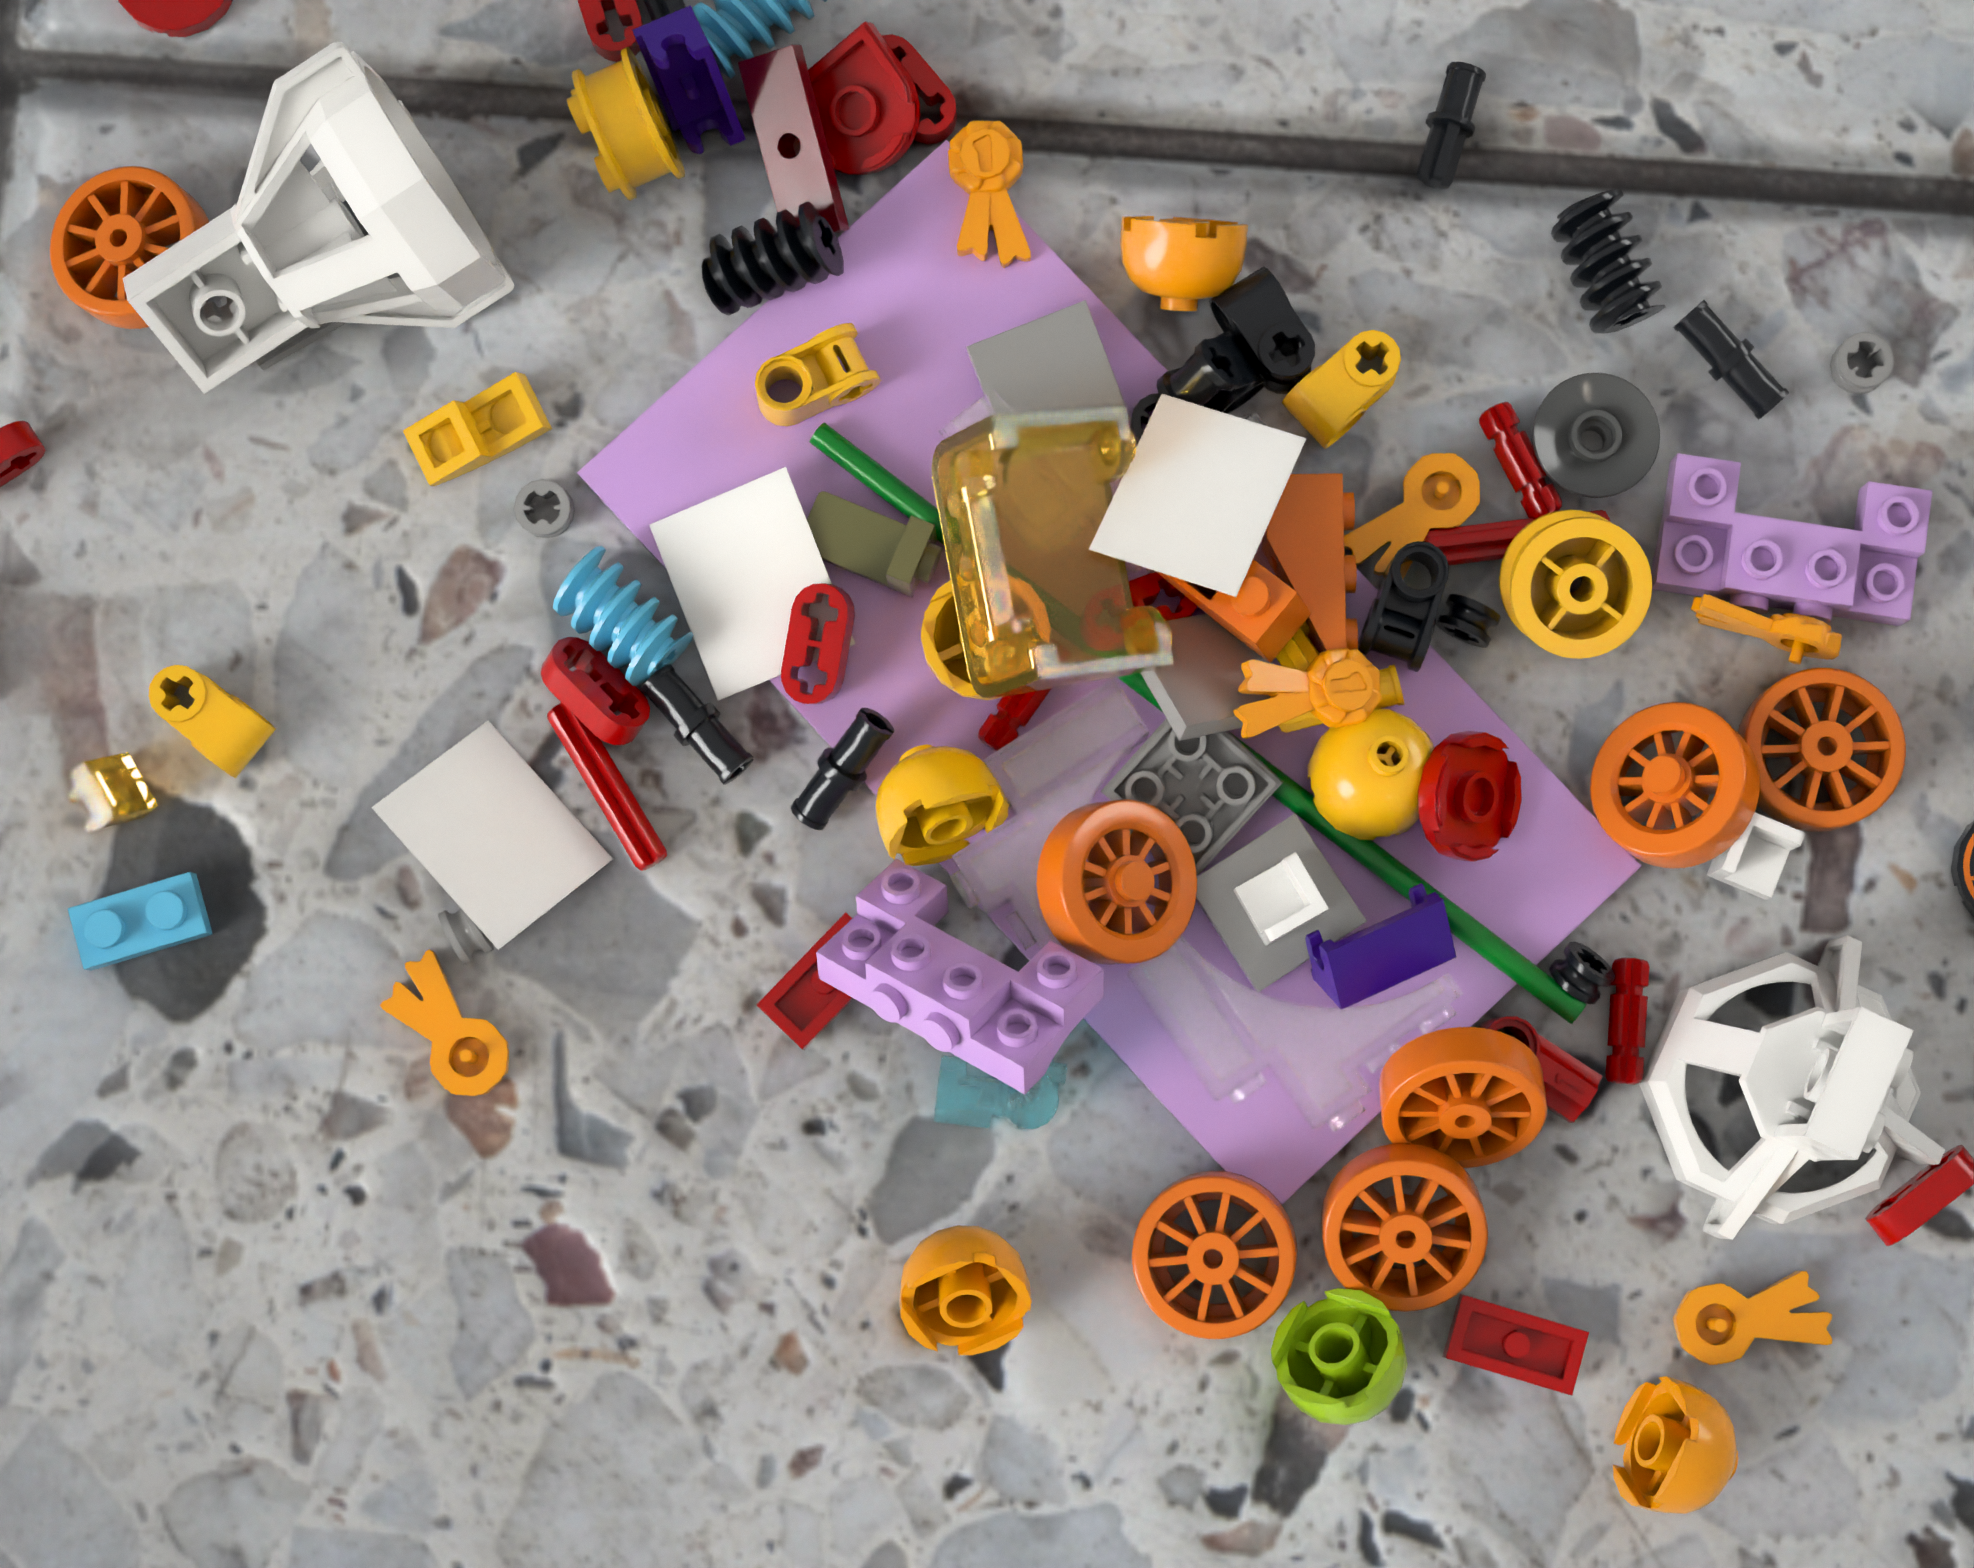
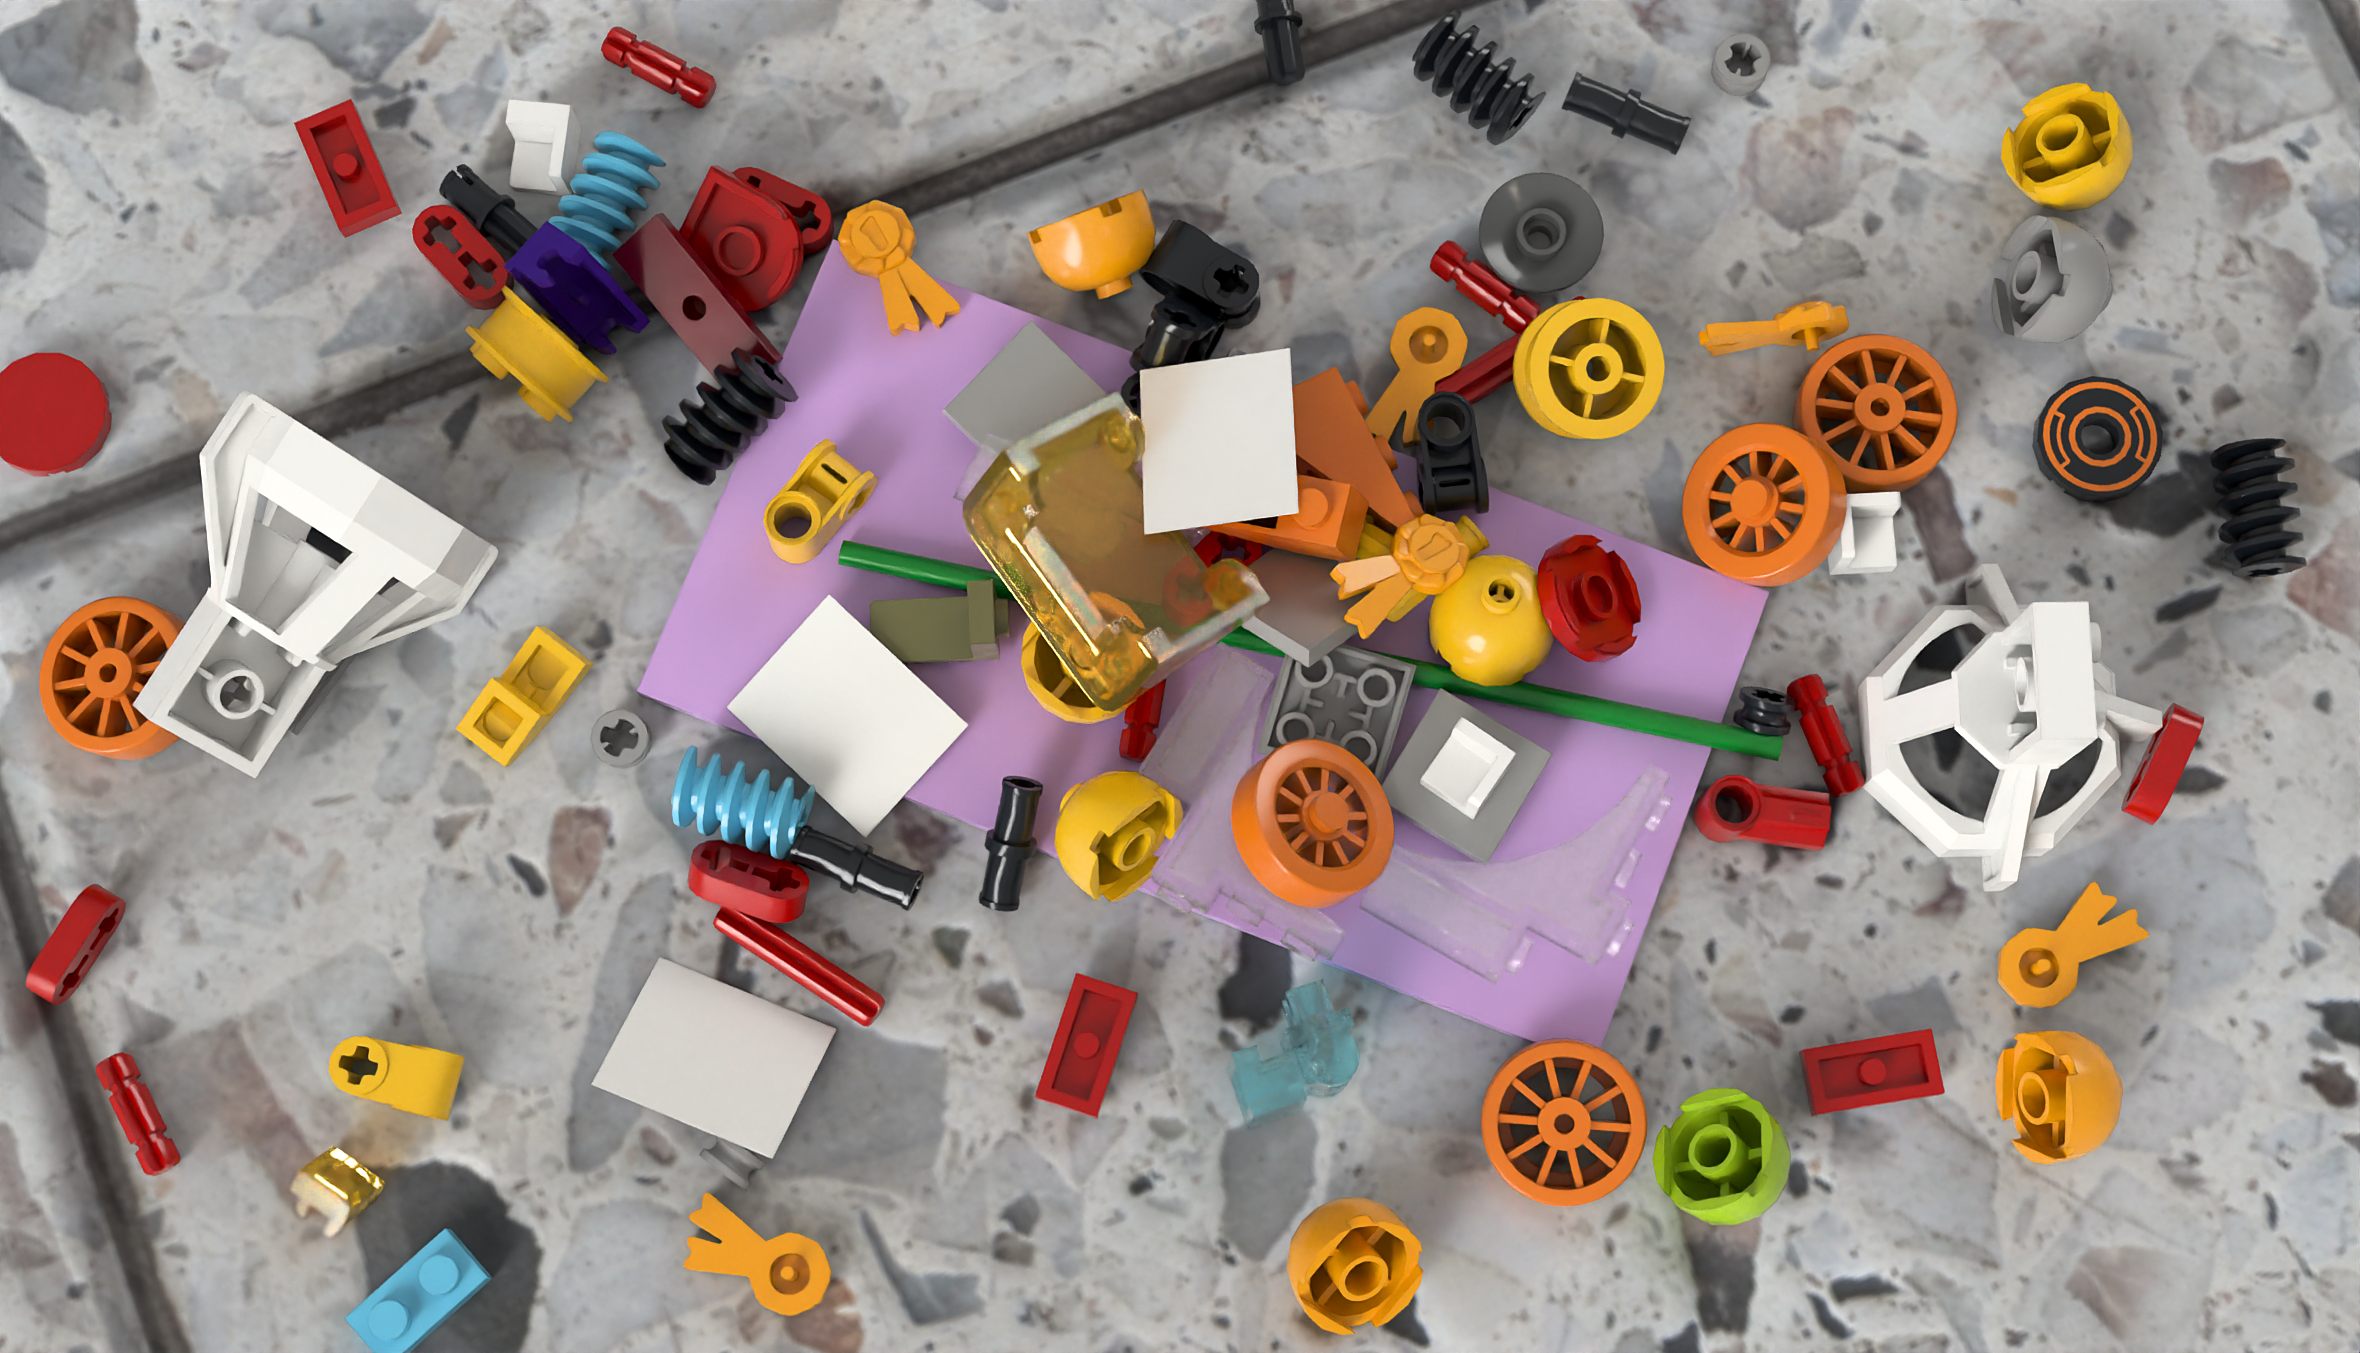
camera: 30 degrees left, 5 degrees down
red beam [781,583,855,704] -> none
lavender bracket [816,859,1104,1094] -> none
yellow piece [1281,330,1401,449] -> none
dark purple hinge [1305,883,1456,1010] -> none
orange wheel [1321,1143,1488,1312] -> none
orange wheel [1379,1027,1547,1168] -> none
black bush [1436,594,1501,648] -> none
lavender bracket [1651,453,1932,626] -> none

